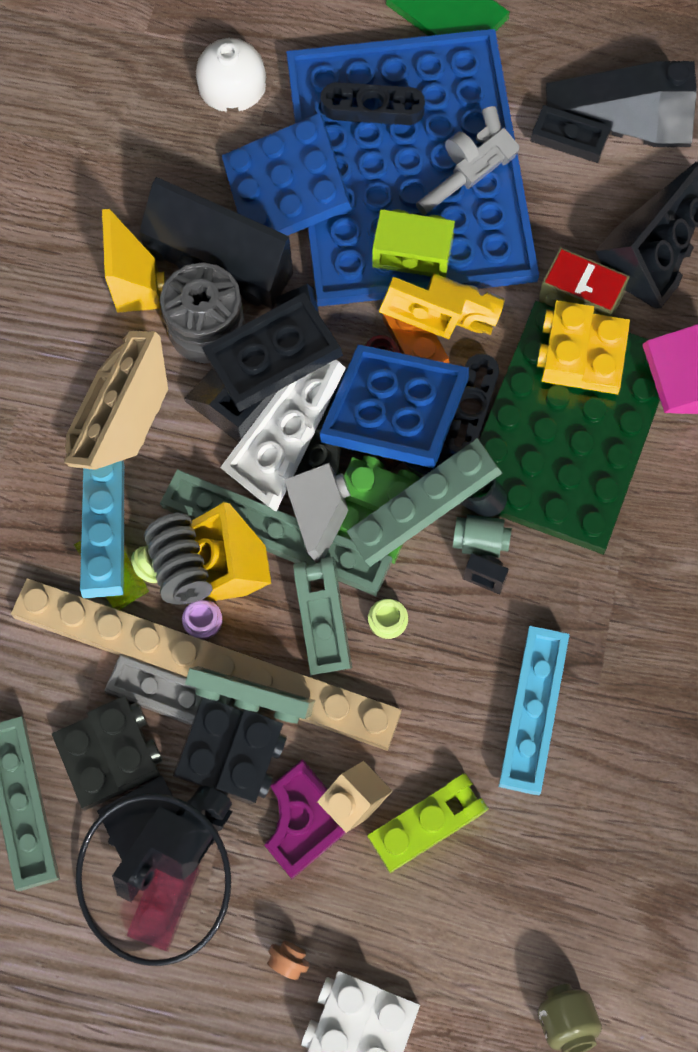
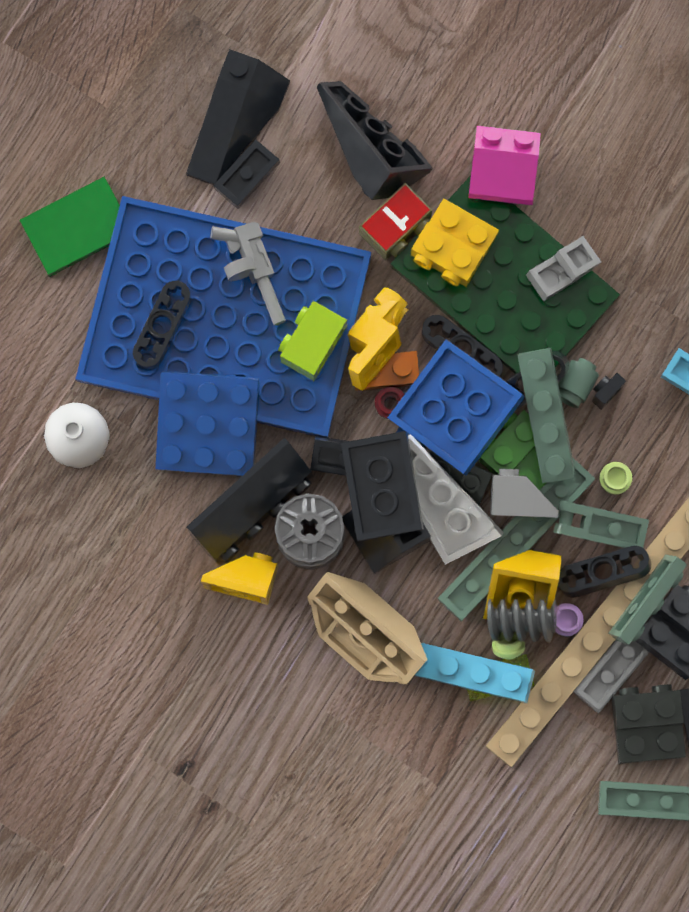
camera: 70 degrees left, 10 degrees up
none -> light grey slope [526,236,601,301]
none -> black beam [558,546,652,598]

